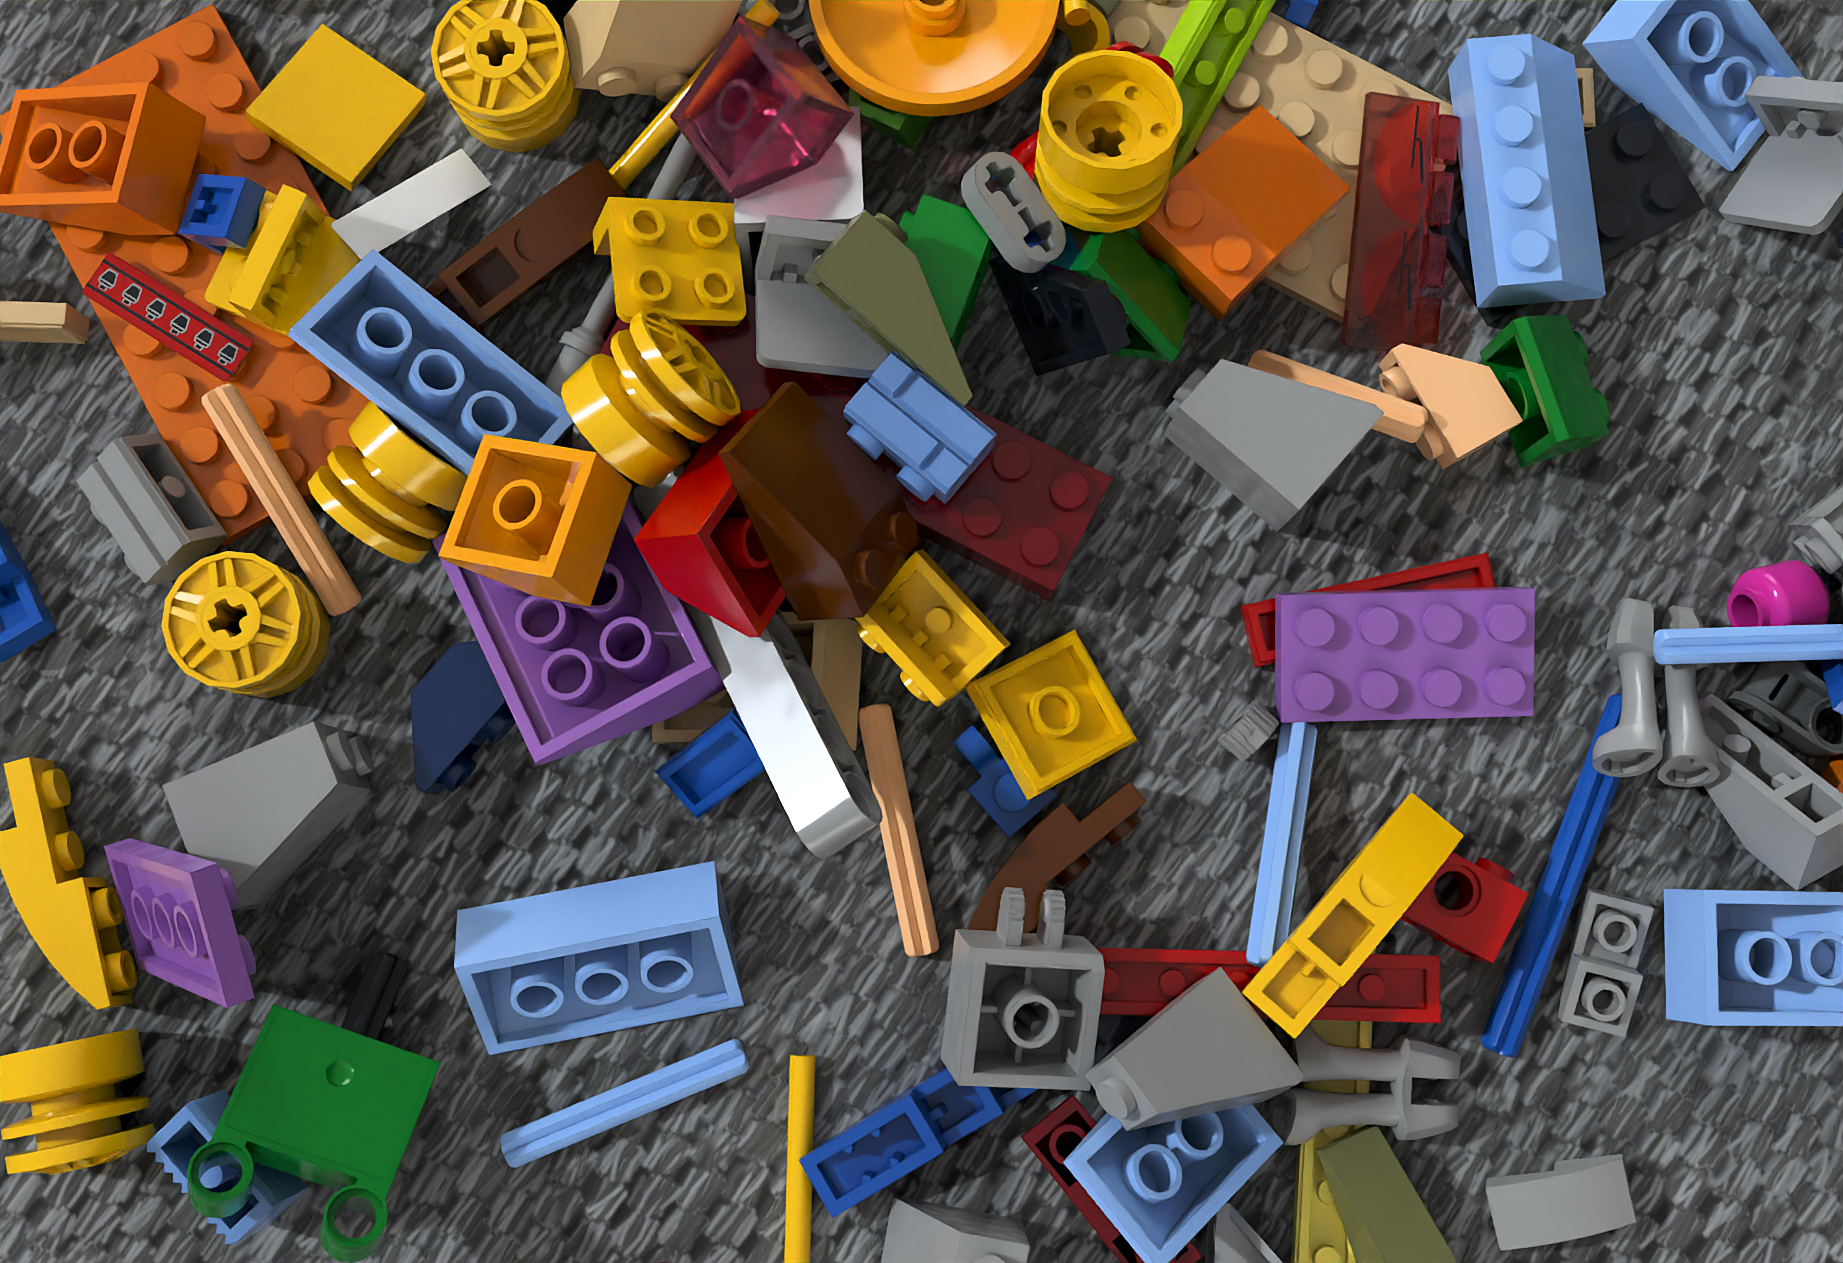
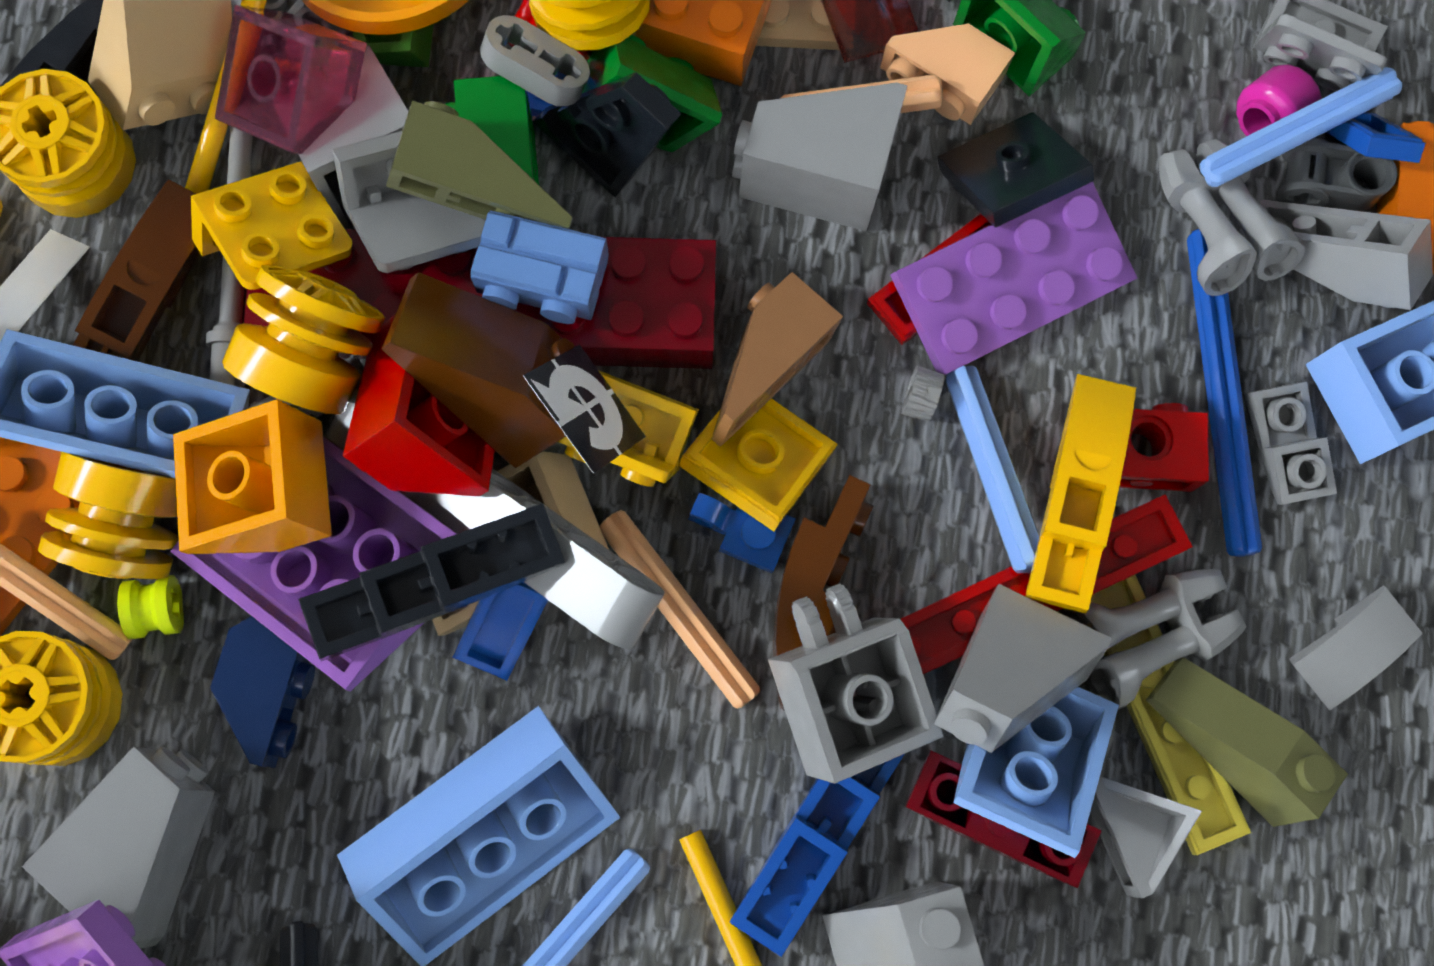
camera: 30 degrees left, 5 degrees down
none -> neon yellow wheel [117,575,184,639]
none -> black slope [298,503,565,662]
none -> sticker [523,345,646,474]
none -> medium nougat slope [712,272,843,447]
none -> black plate [937,112,1094,228]

